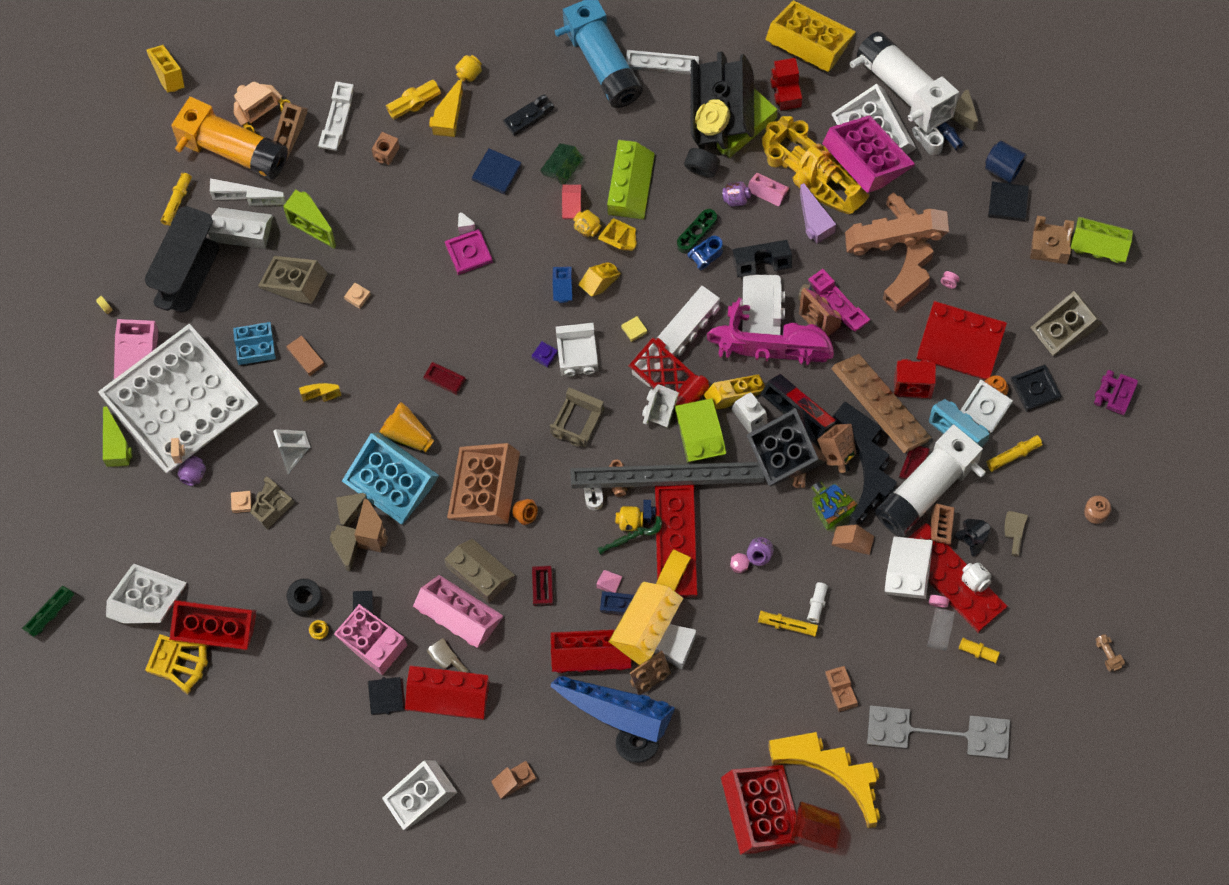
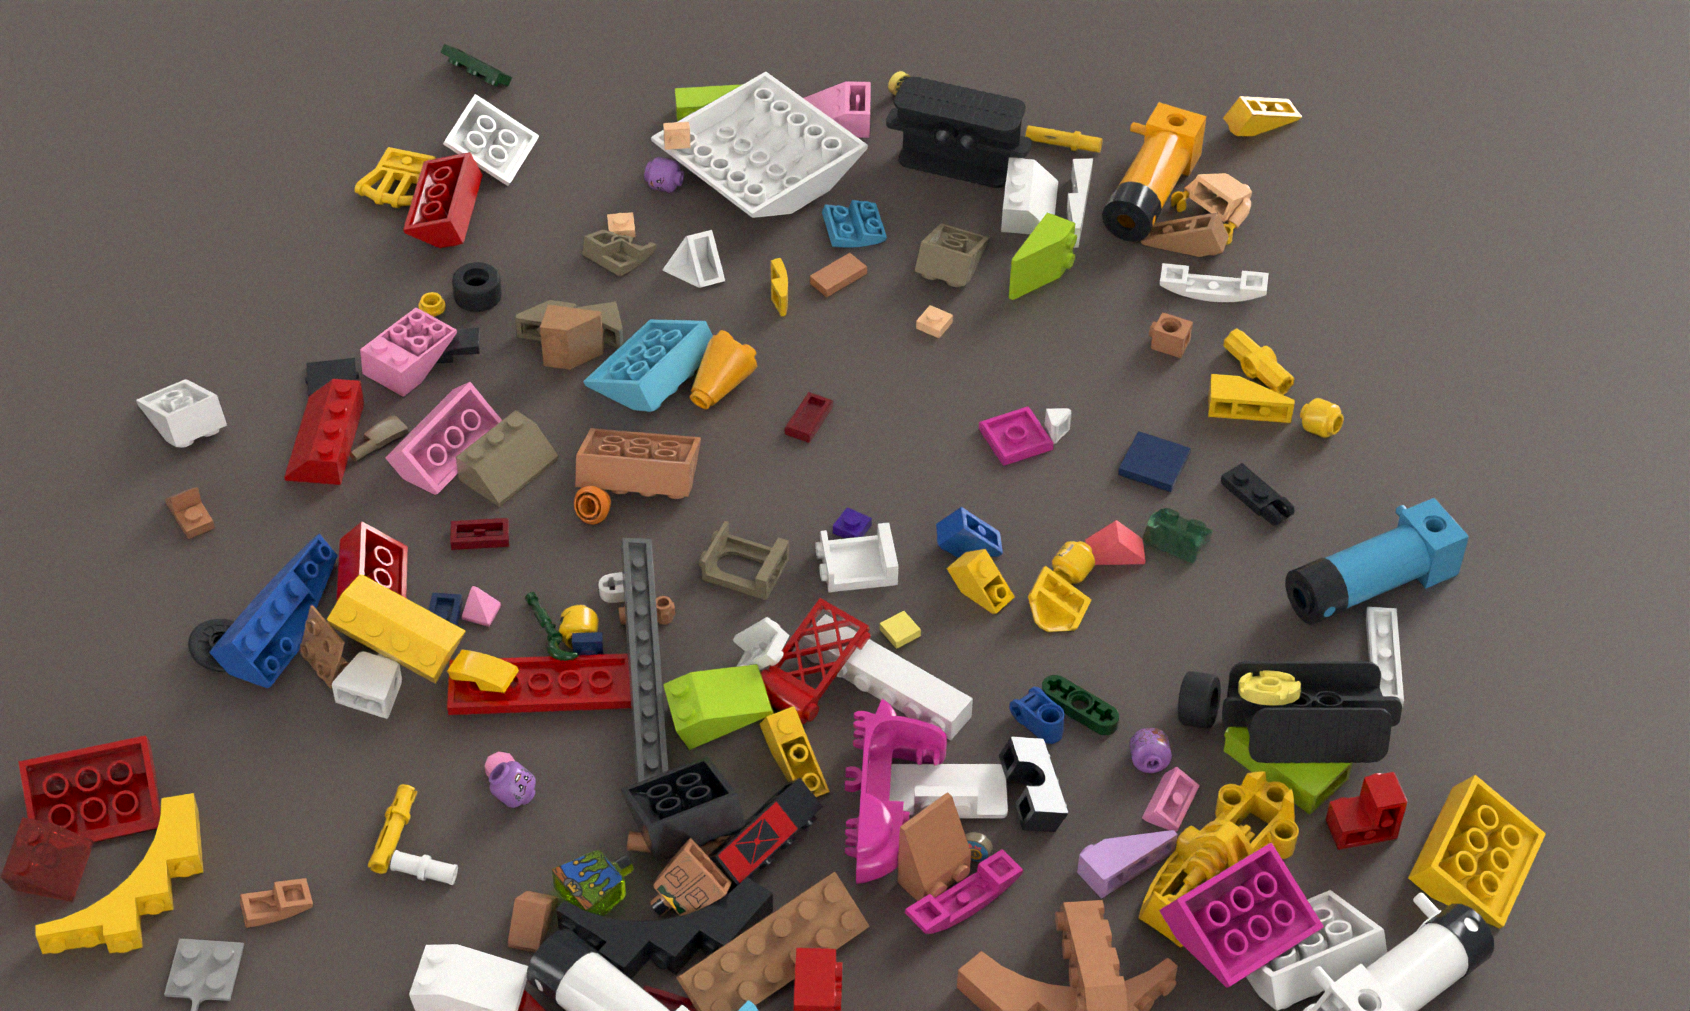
camera: 85 degrees right, 20 degrees down
lime slope [607,140,655,220] -> none
white torso [732,392,768,433] -> none

